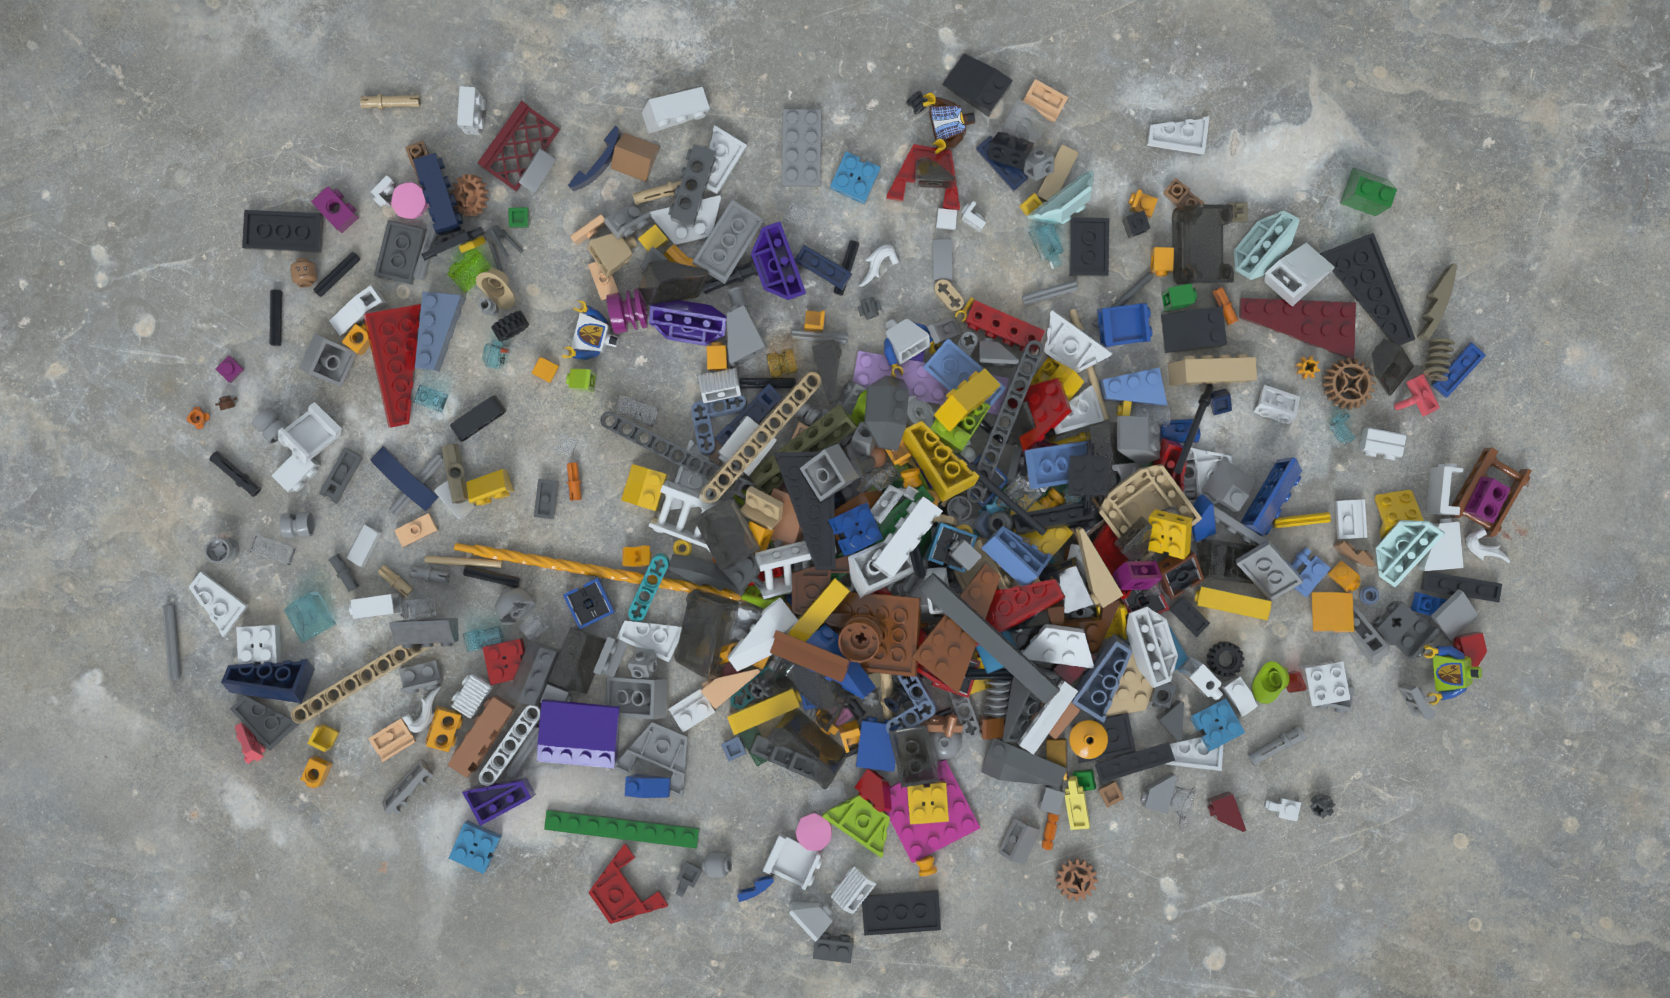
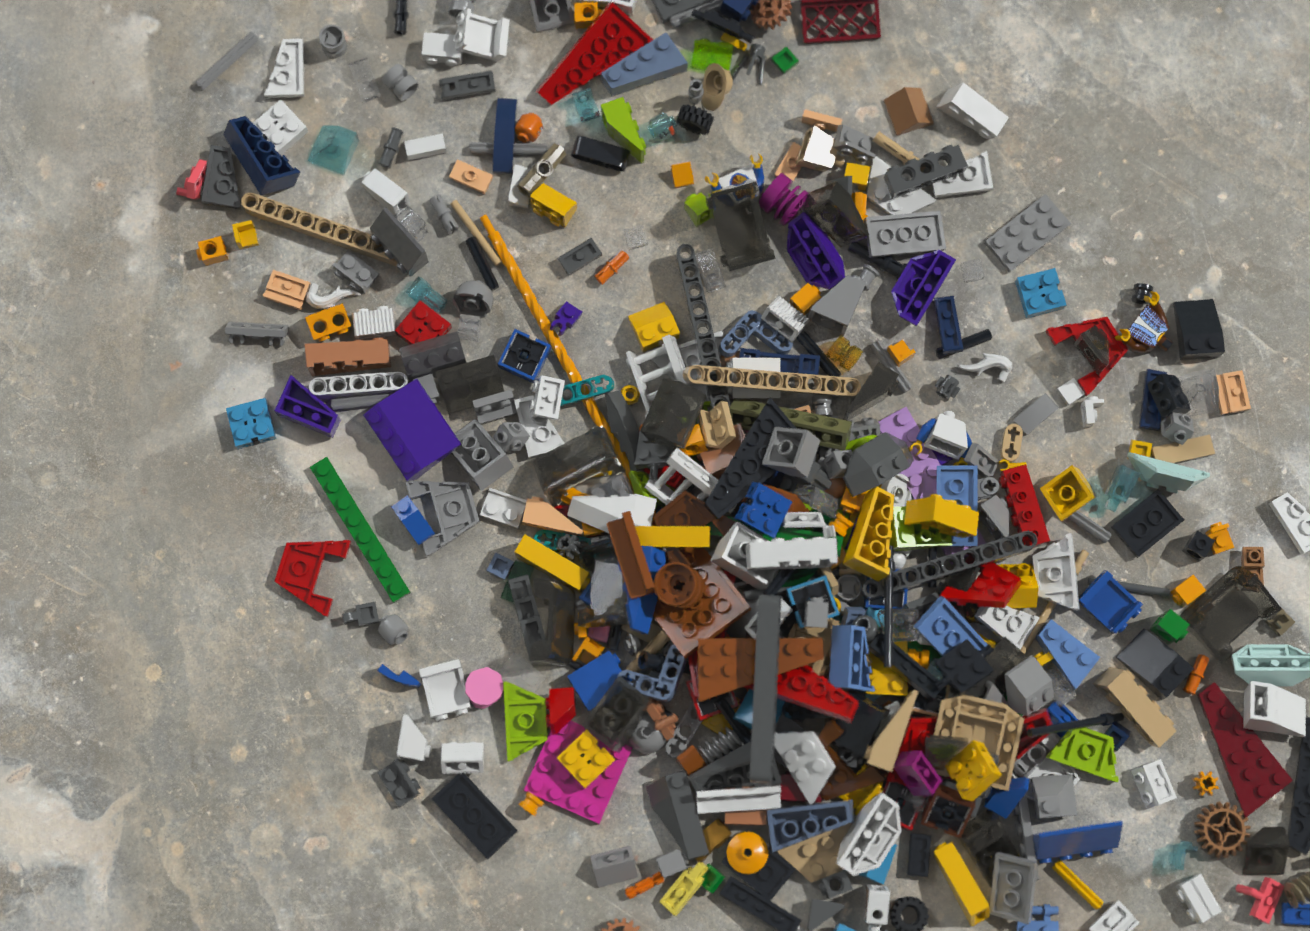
camera: 45 degrees right, 10 degrees down
tan axle [378,565,414,598] -> none
light grey slope [518,147,556,193] -> none
dark blue slope [568,125,621,191] -> none
light orange bracket [622,545,651,567] -> none
medium nougat plate [1097,781,1124,808] -> none
none -> orange head [515,113,543,143]
none -> white bracket [529,375,565,420]
none -> dark purple plate [550,301,583,336]
none -> lime slope [601,97,646,163]
none -> clear smoke windscreen [706,179,775,271]
none -> yellow slope [1040,465,1095,521]
none -> lime wing [1046,727,1119,783]

